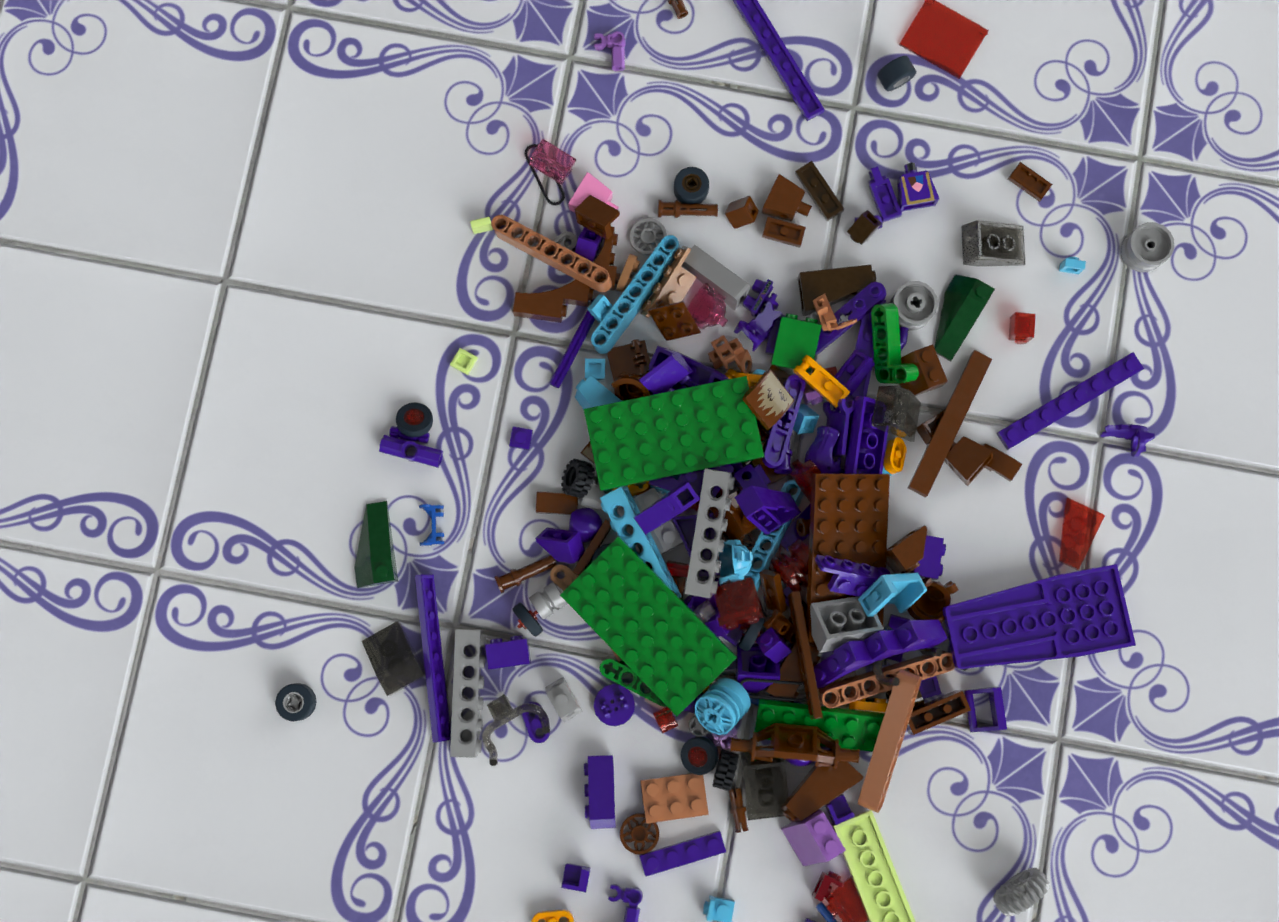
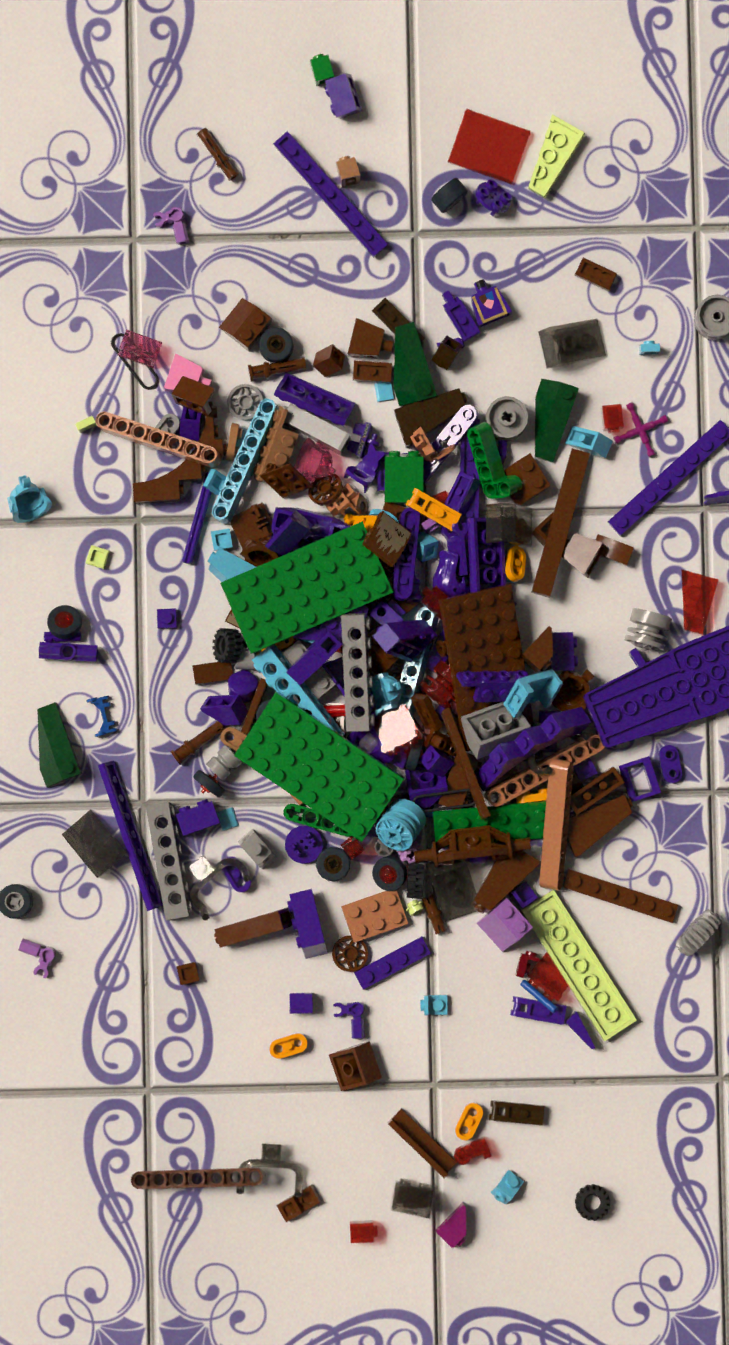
camera: 10 degrees left, 5 degrees up
none -> medium azure helmet [7,475,52,523]
none -> medium lavender bar [18,938,56,978]
none -> reddish brown plate [176,962,200,985]
none -> reddish brown slope [214,907,293,948]
none -> medium azure piece [217,807,238,830]
none -> reddish brown slope [219,298,272,351]
none -> dark purple plate [274,373,356,426]
none -> reddish brown wheel [308,472,343,506]
none -> black wheel [316,847,350,881]
none -> medium nougat slope [336,156,360,188]
none -> medium azure piece [374,382,394,402]
none -> dark green wedge [393,321,437,406]
none -> yellowish green plate [406,899,424,916]
none -> dark purple plate [476,179,512,216]
none -> yellowish green wing [528,115,585,198]
none -> reddish brown plate [562,869,678,923]
none -> medium azure slope [565,426,613,458]
none -> reddish brown slope [567,795,634,857]
none -> magenta piece [613,402,668,457]
none -> light grey wheel [624,608,672,650]
none -> dark purple tile [628,648,646,667]
none -> dark purple plate [659,745,682,783]

